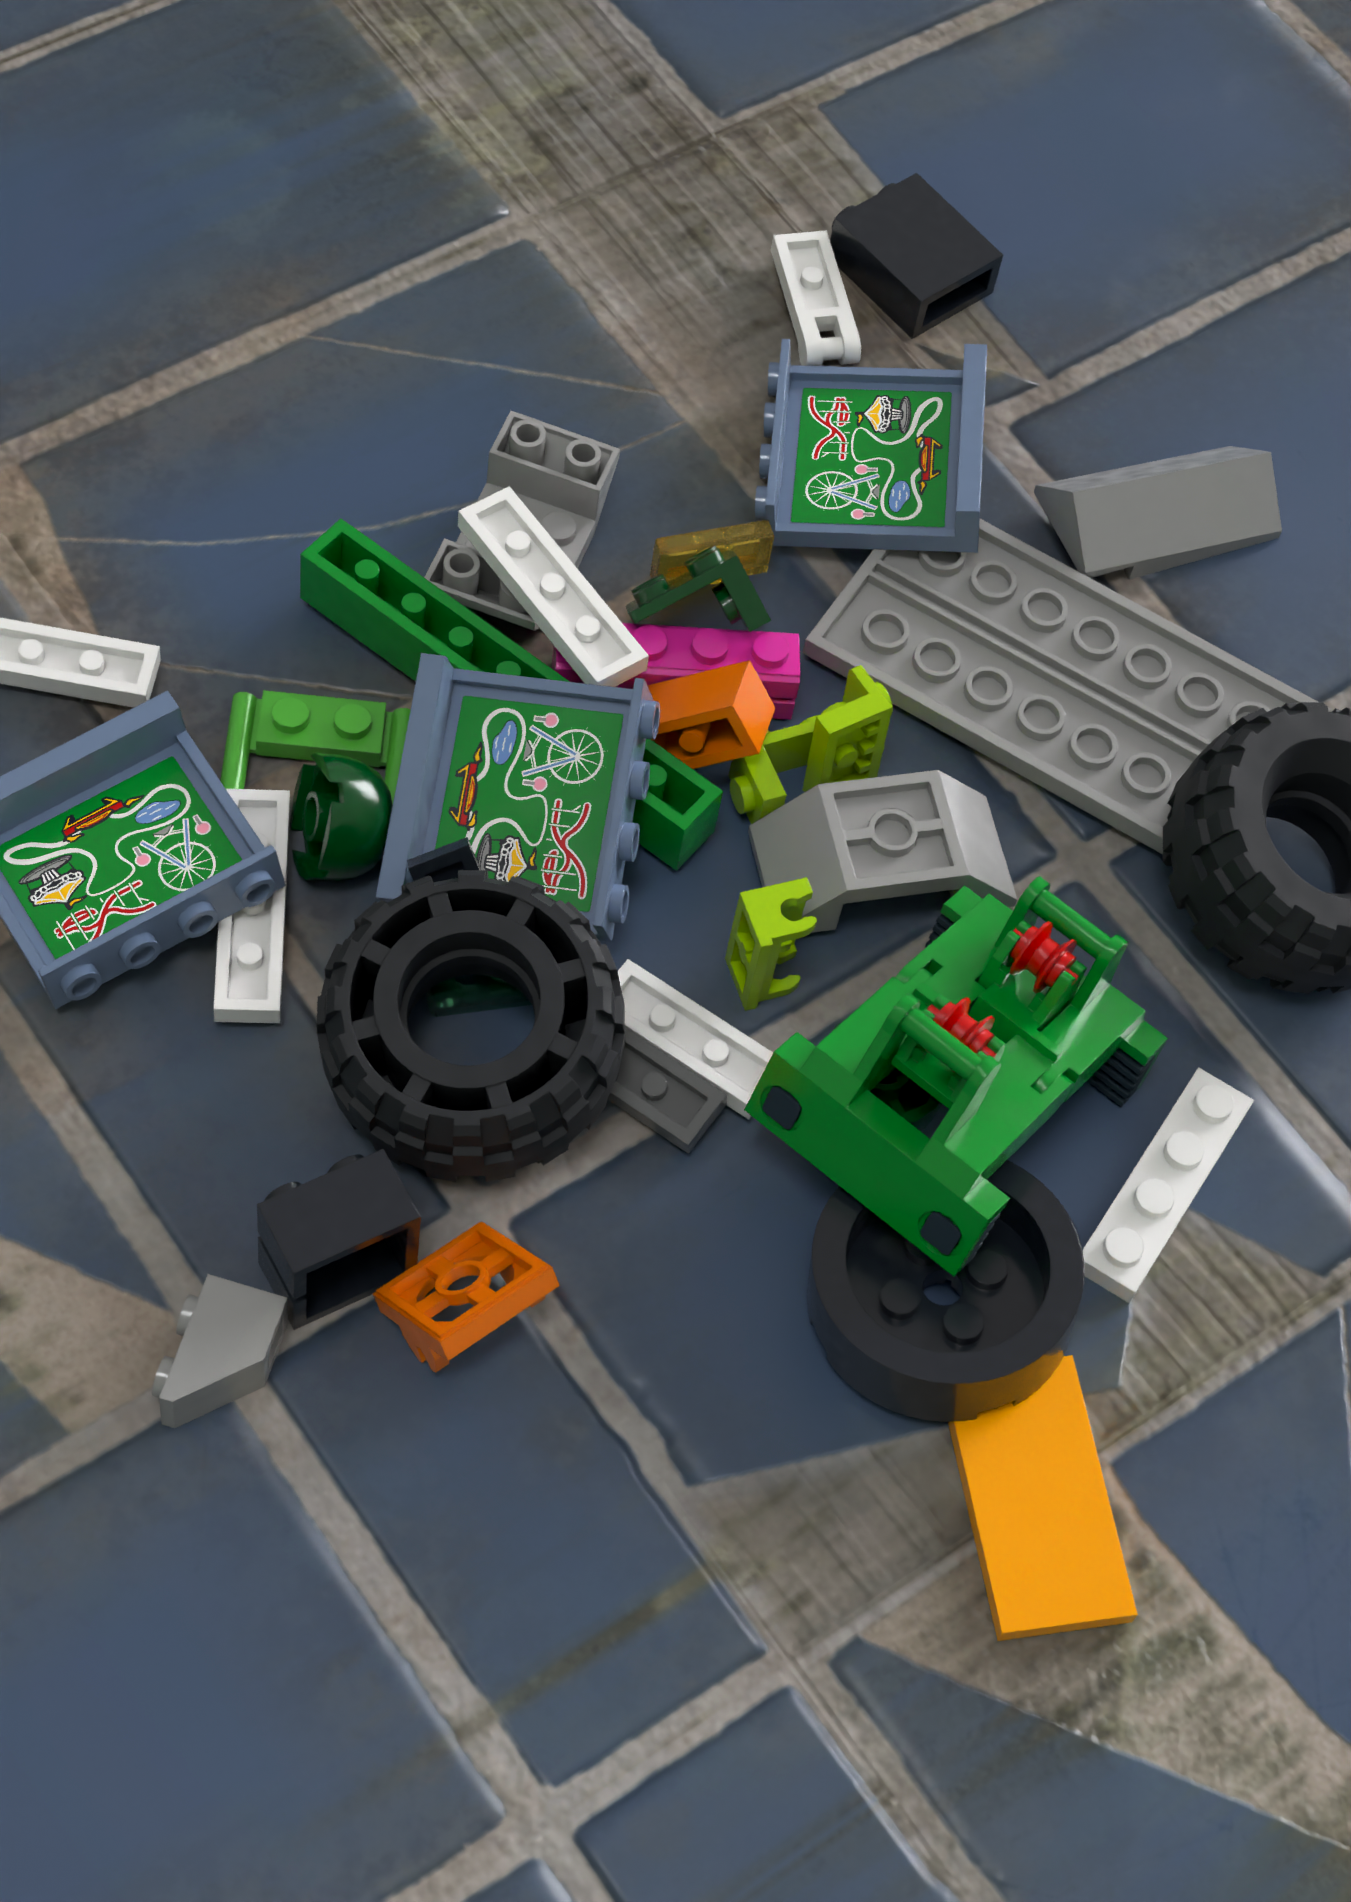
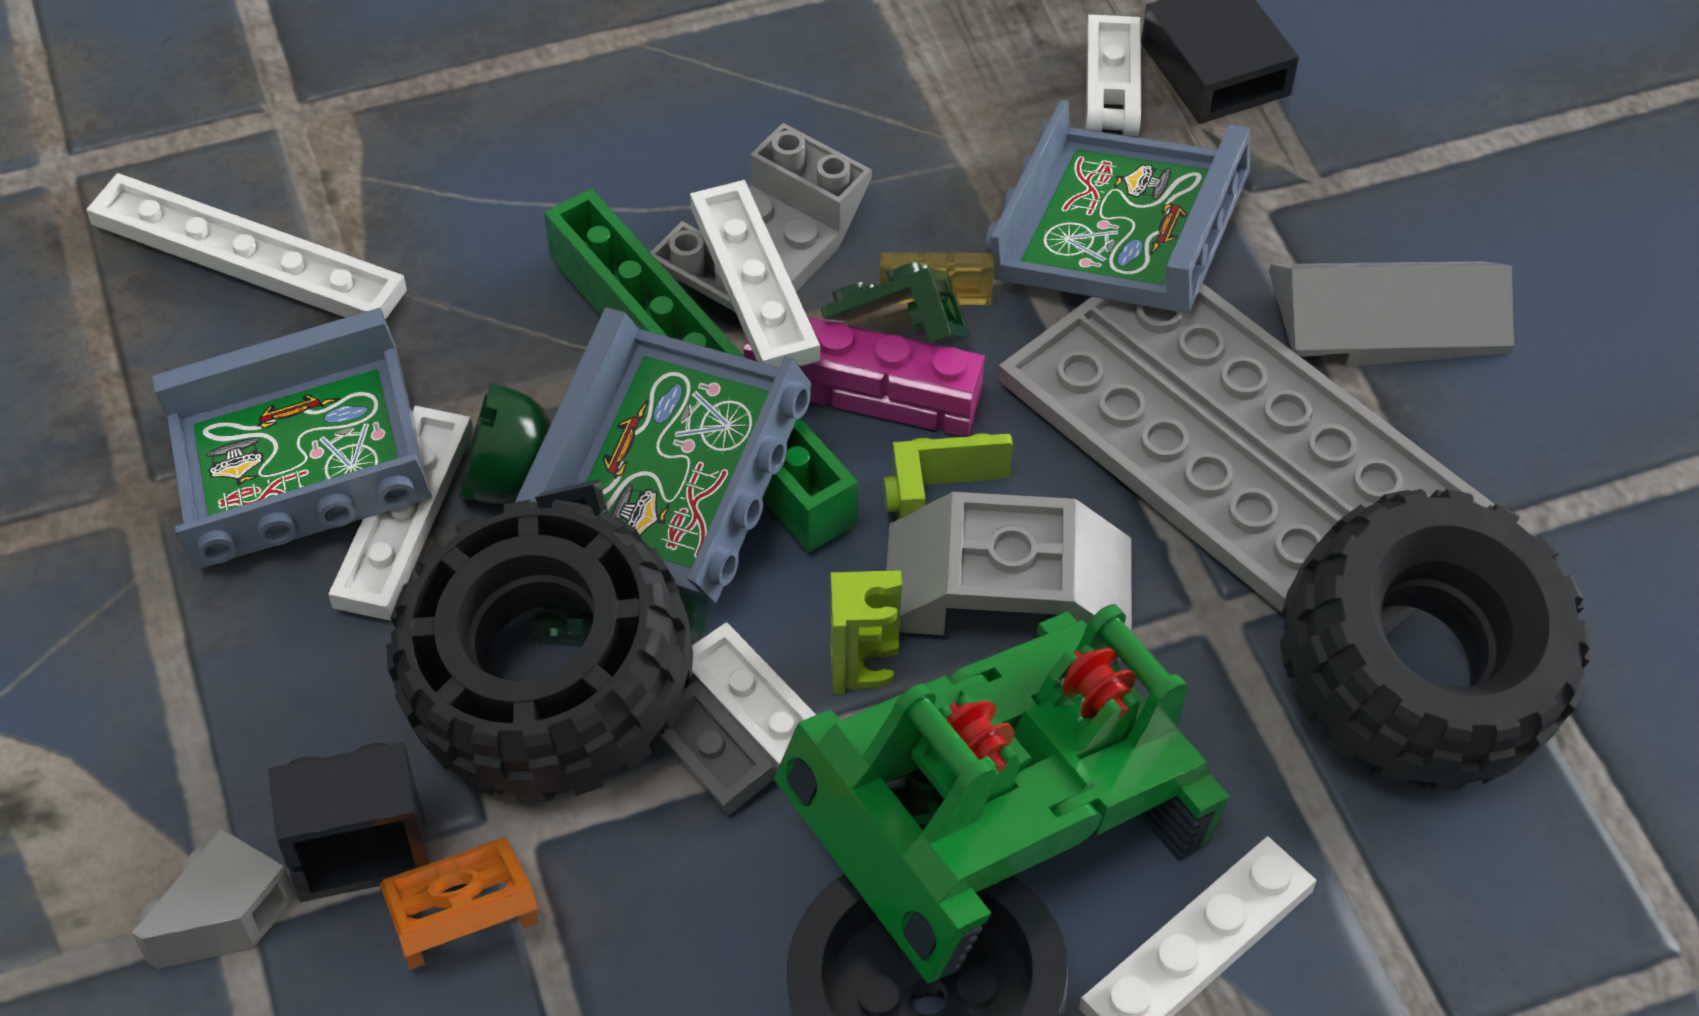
camera: 25 degrees right, 5 degrees down
bright green plate [220,690,411,804] -> none
orange brick [647,660,775,769] -> none
lime bracket [802,665,893,792] -> none

